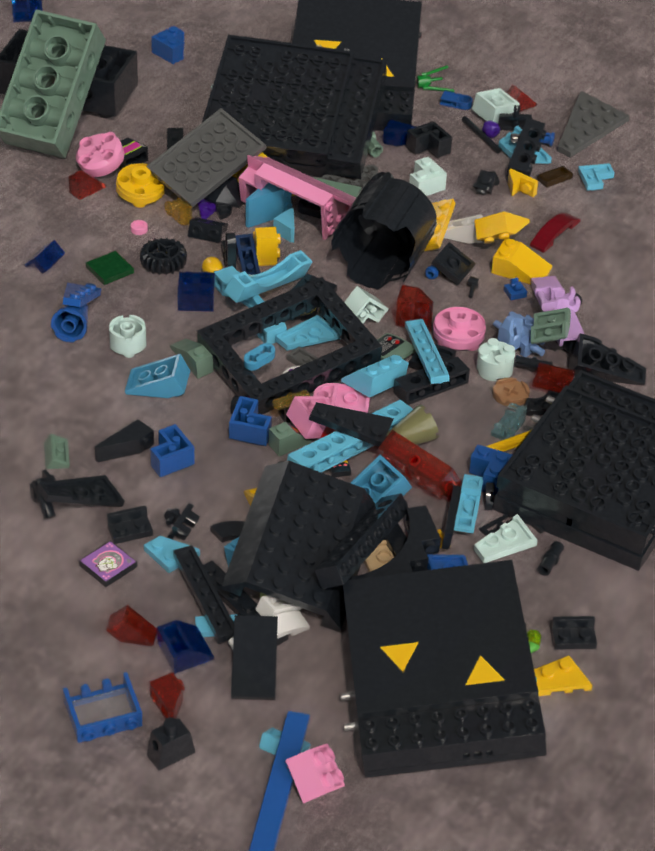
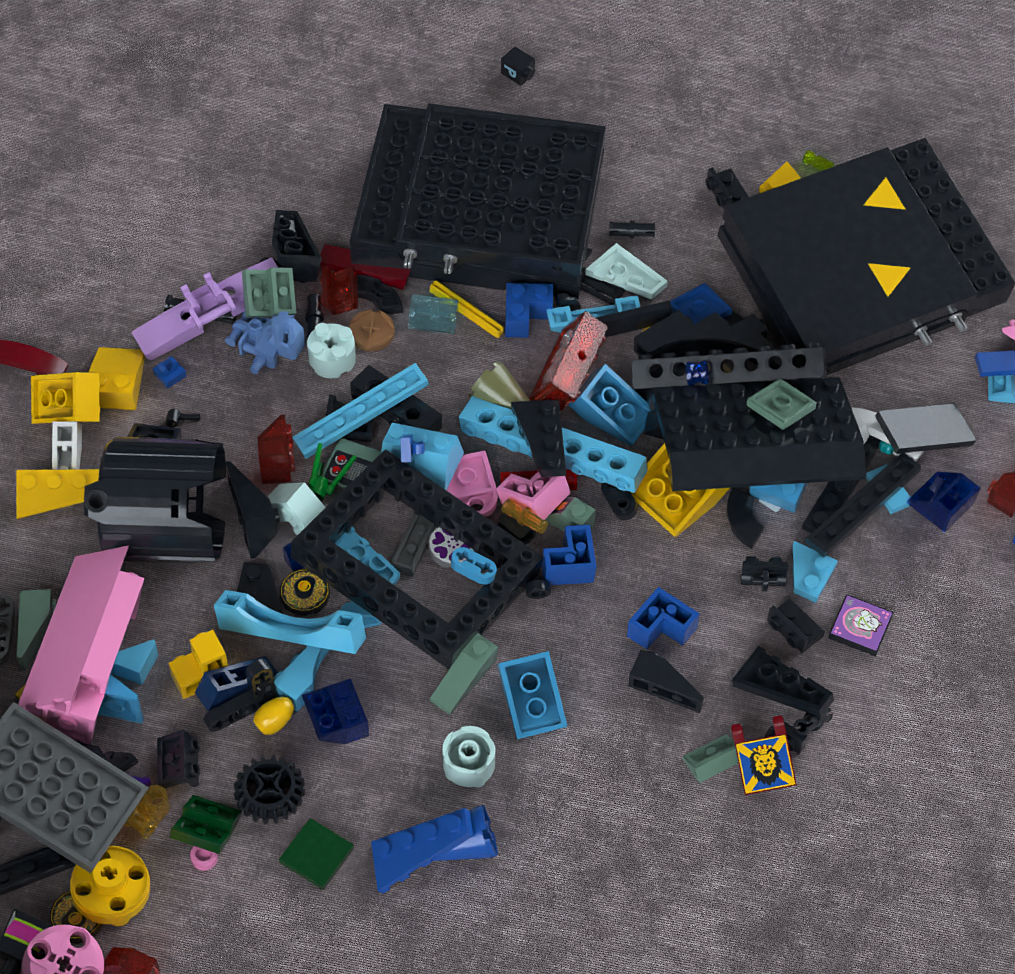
camera: 110 degrees left, 15 degrees up
clear blue panel [24,240,65,274] -> none
clear red slope [106,605,158,647] -> none
bright pink piece [433,307,486,351] -> none
none -> dark green slope [170,795,242,854]
none -> black wedge [226,461,280,559]
none -> green plant [308,443,357,501]
none -> tile [401,434,425,462]
none -> clear blue wheel [686,360,709,386]
none -> flag [731,715,797,795]
none -> sand green plate [747,378,817,430]
none -> clear neon green axle [802,150,838,171]

